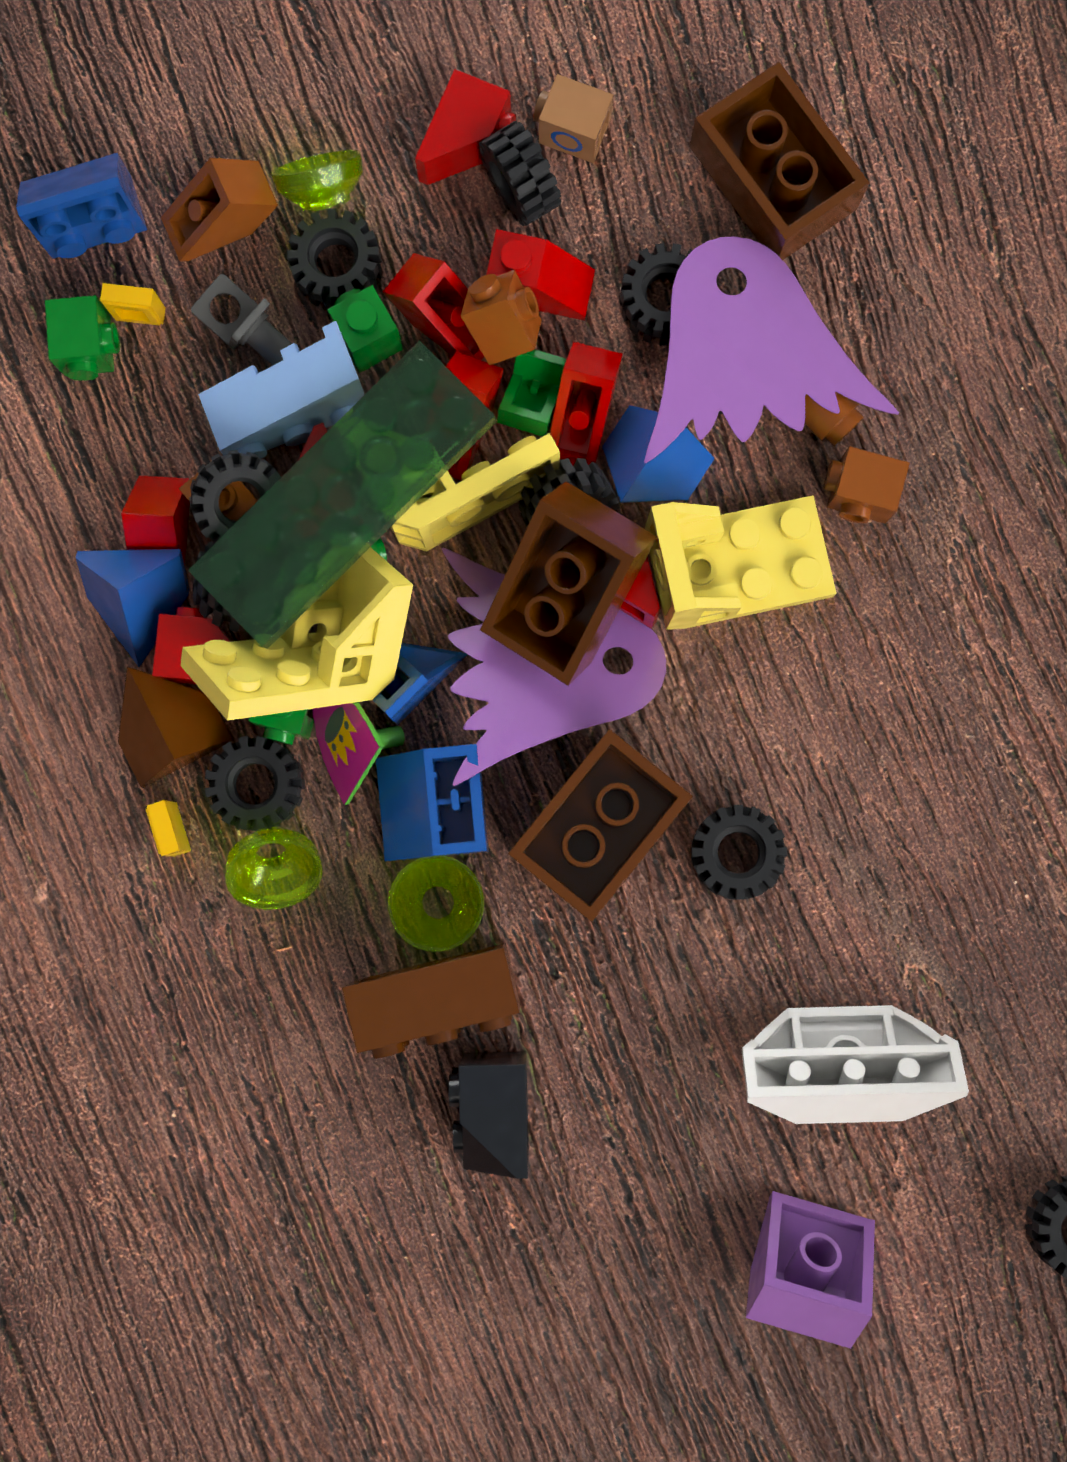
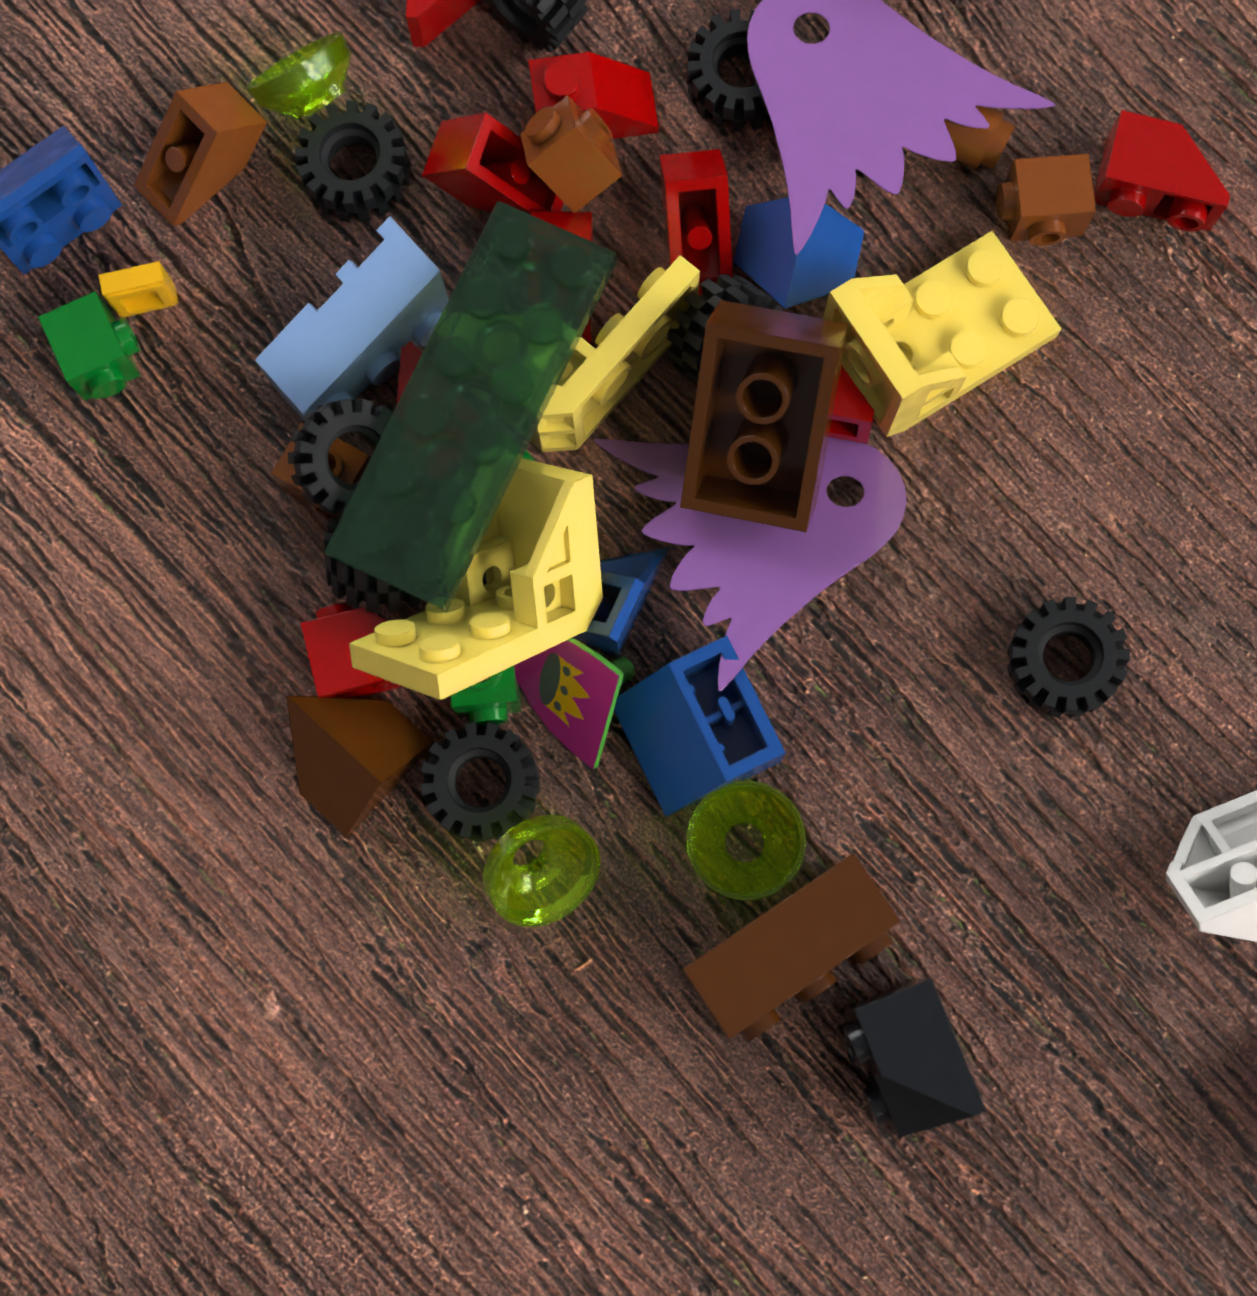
camera: 20 degrees left, 5 degrees down
blue slope [75,549,190,668] -> none
red slope [121,476,190,566] -> none
yellow tile [145,800,191,857] -> none
dark grey bracket [191,274,301,365] -> none
green brick [327,285,403,373] -> none
green bracket [496,349,566,437] -> none
reddish brown brick [508,729,693,922] -> none
none -> red slope [1094,110,1230,232]

